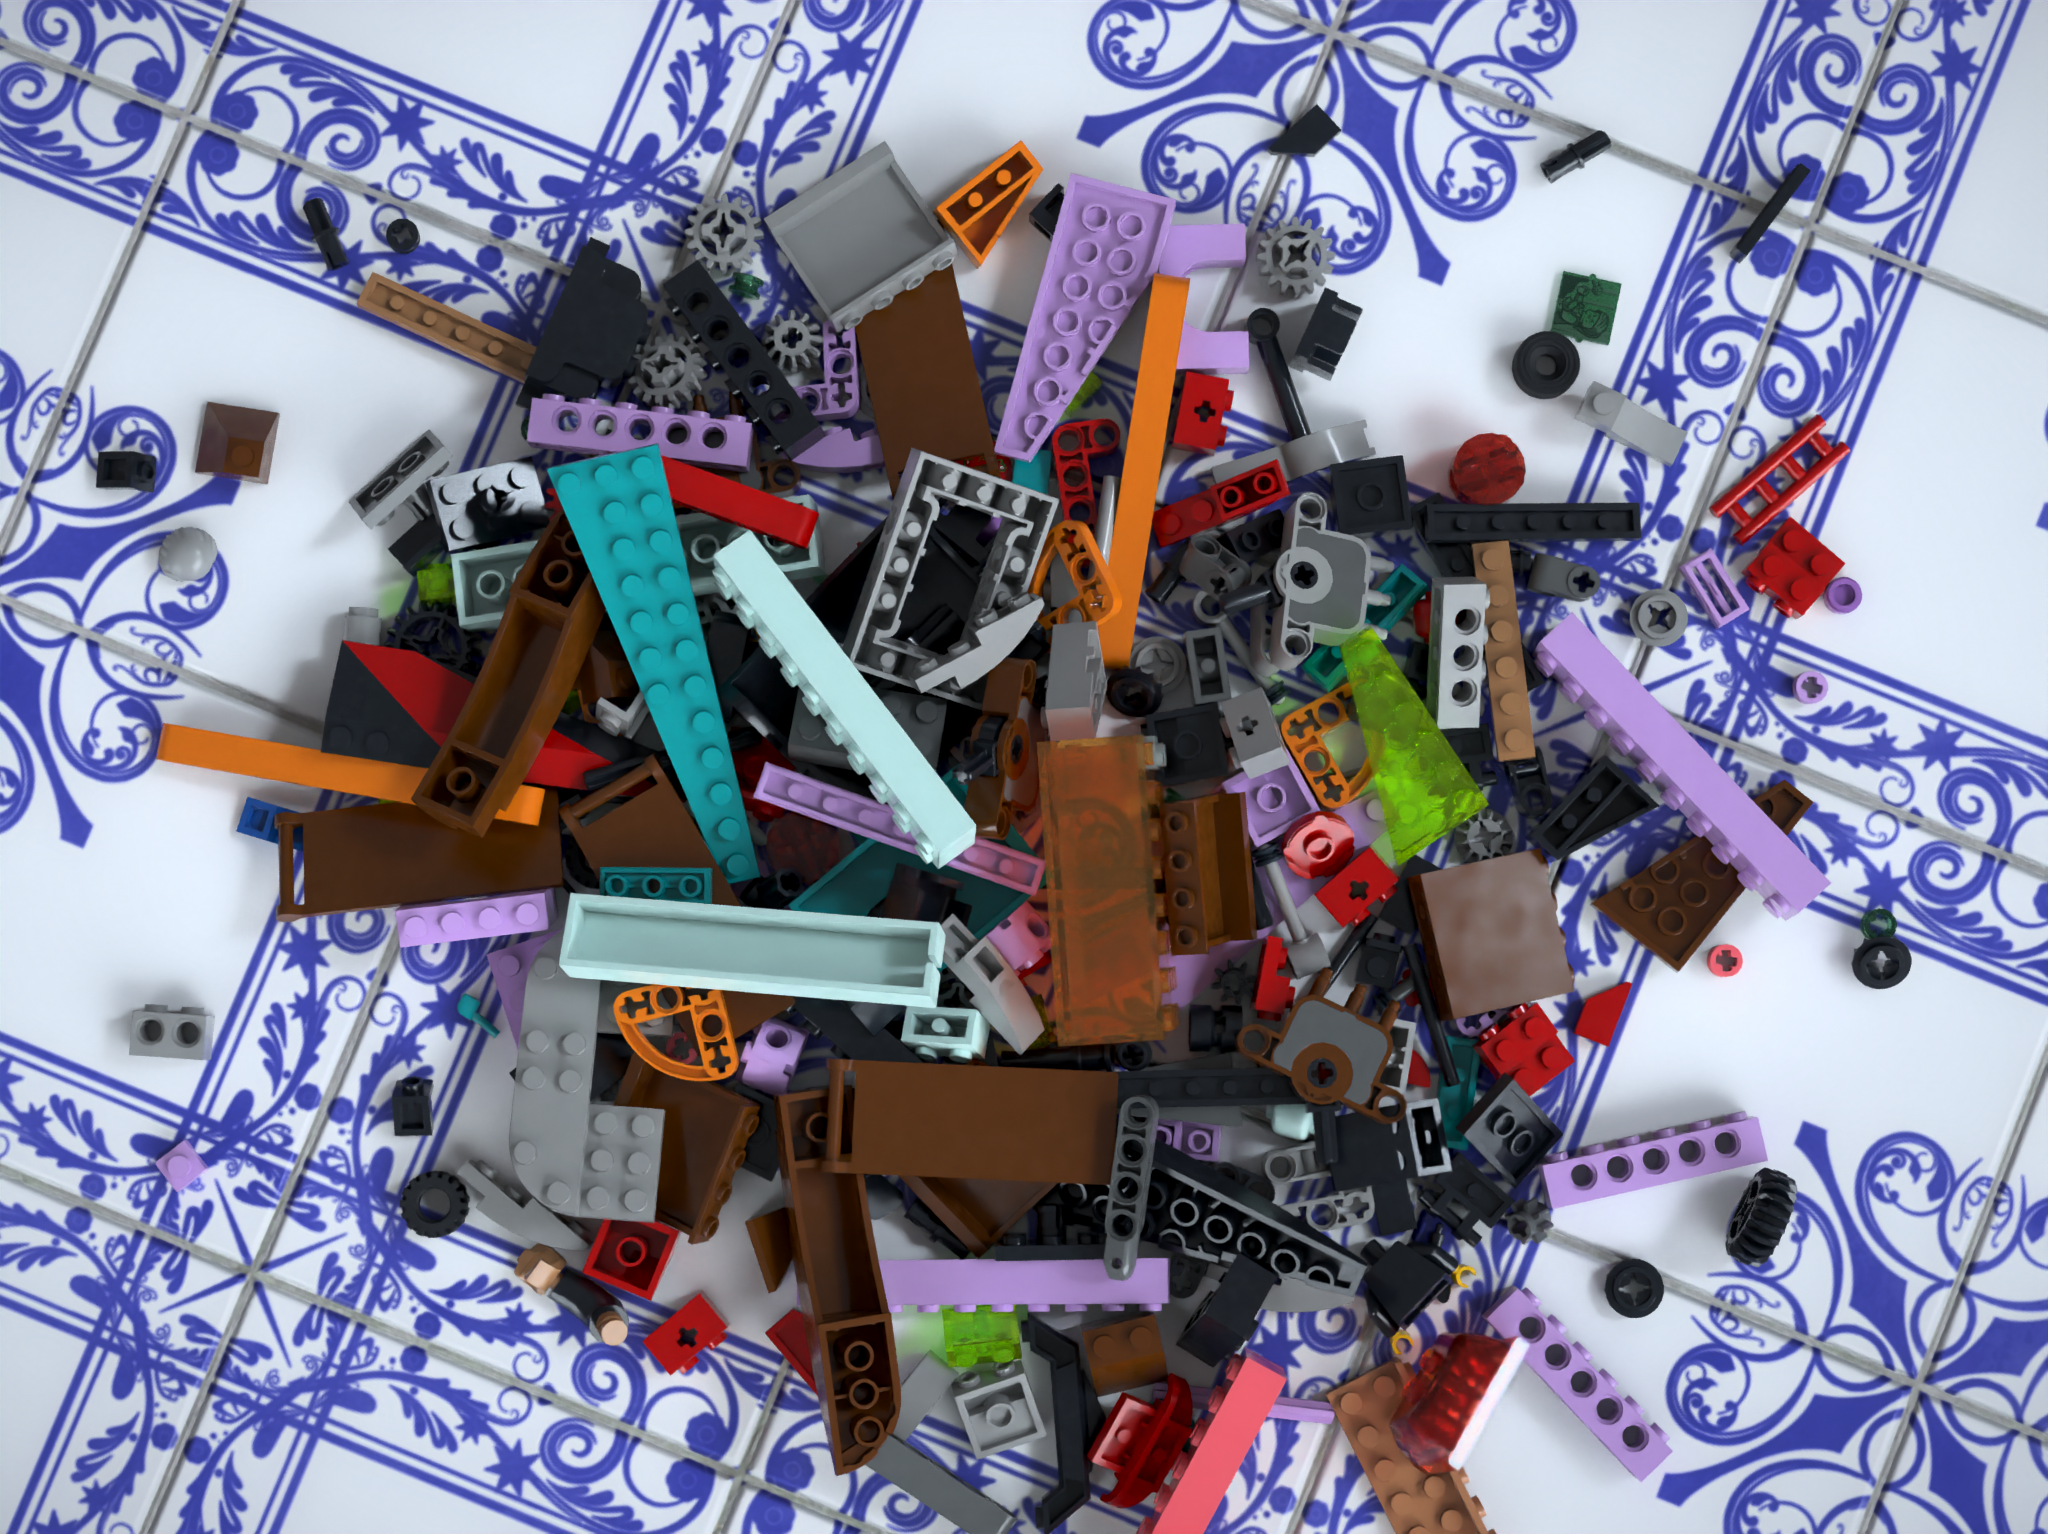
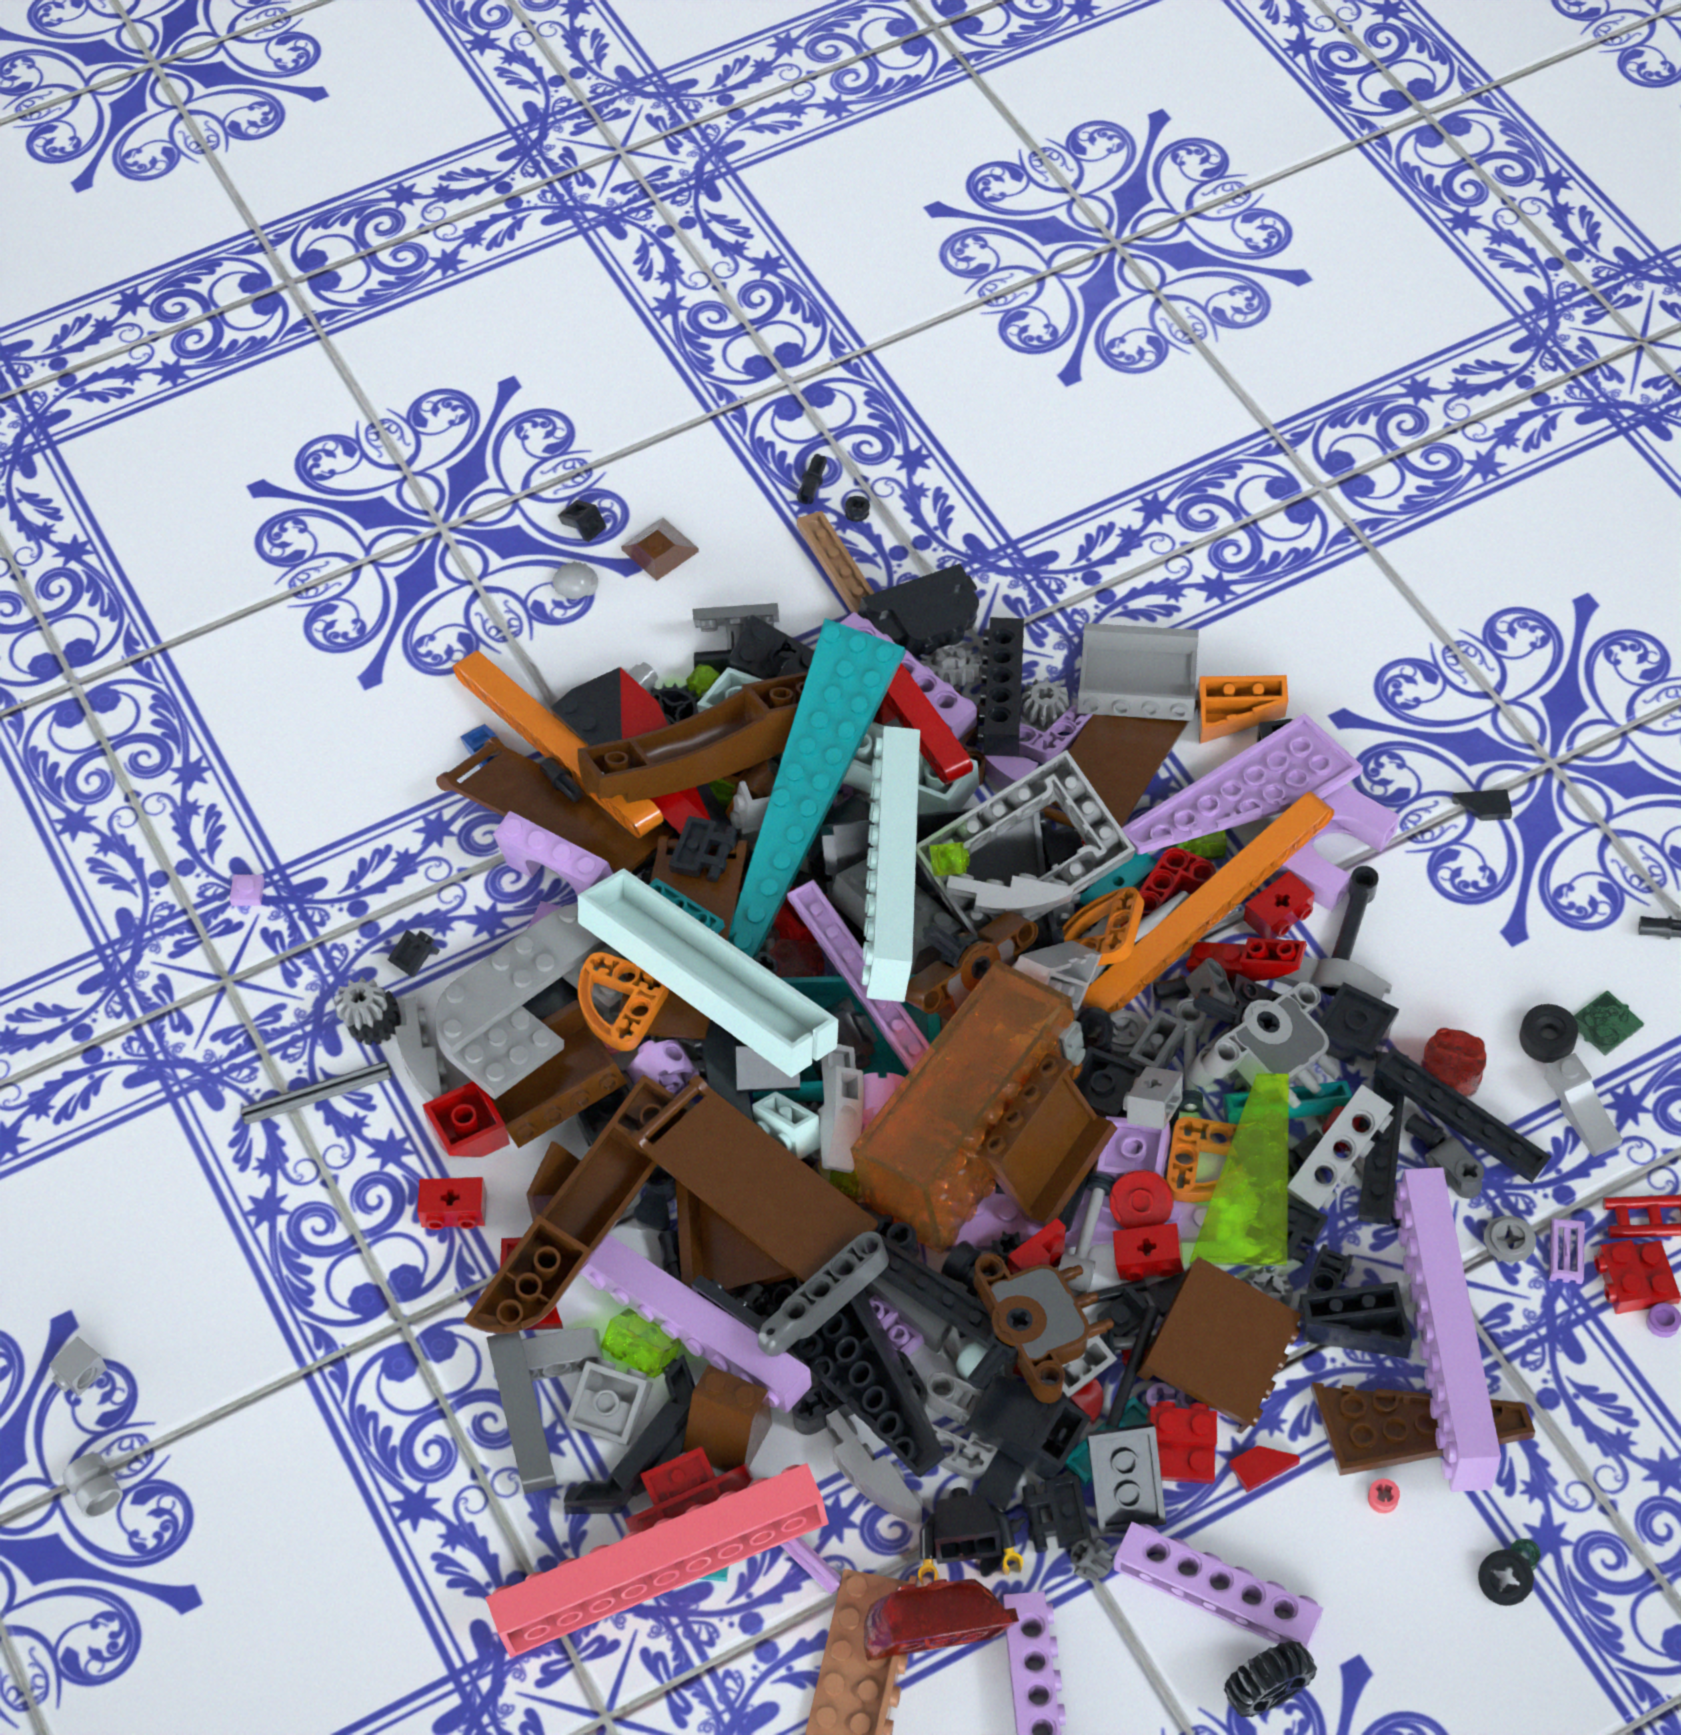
camera: 45 degrees right, 30 degrees down
light grey brick [129,1004,215,1060] -> none
teal hand [457,993,500,1038] -> none
piece [514,1243,629,1346] -> none
light grey gear [685,194,764,275] -> none
clear green bush [728,272,764,300] -> none
black wedge [1175,1253,1277,1368] -> none
light grey gear [1256,217,1336,298] -> none
black panel [1289,287,1363,381] -> none
medium nougat plate [1471,540,1536,762] -> none
black gear [1604,1258,1664,1318] -> none
lavender bush [1792,671,1828,704] -> none
none -> axle [241,1061,392,1125]
none -> light grey gear [334,976,387,1031]
none -> black axle [539,757,584,802]
none -> black plate [668,816,738,882]
none -> clear neon green brick [930,842,969,877]

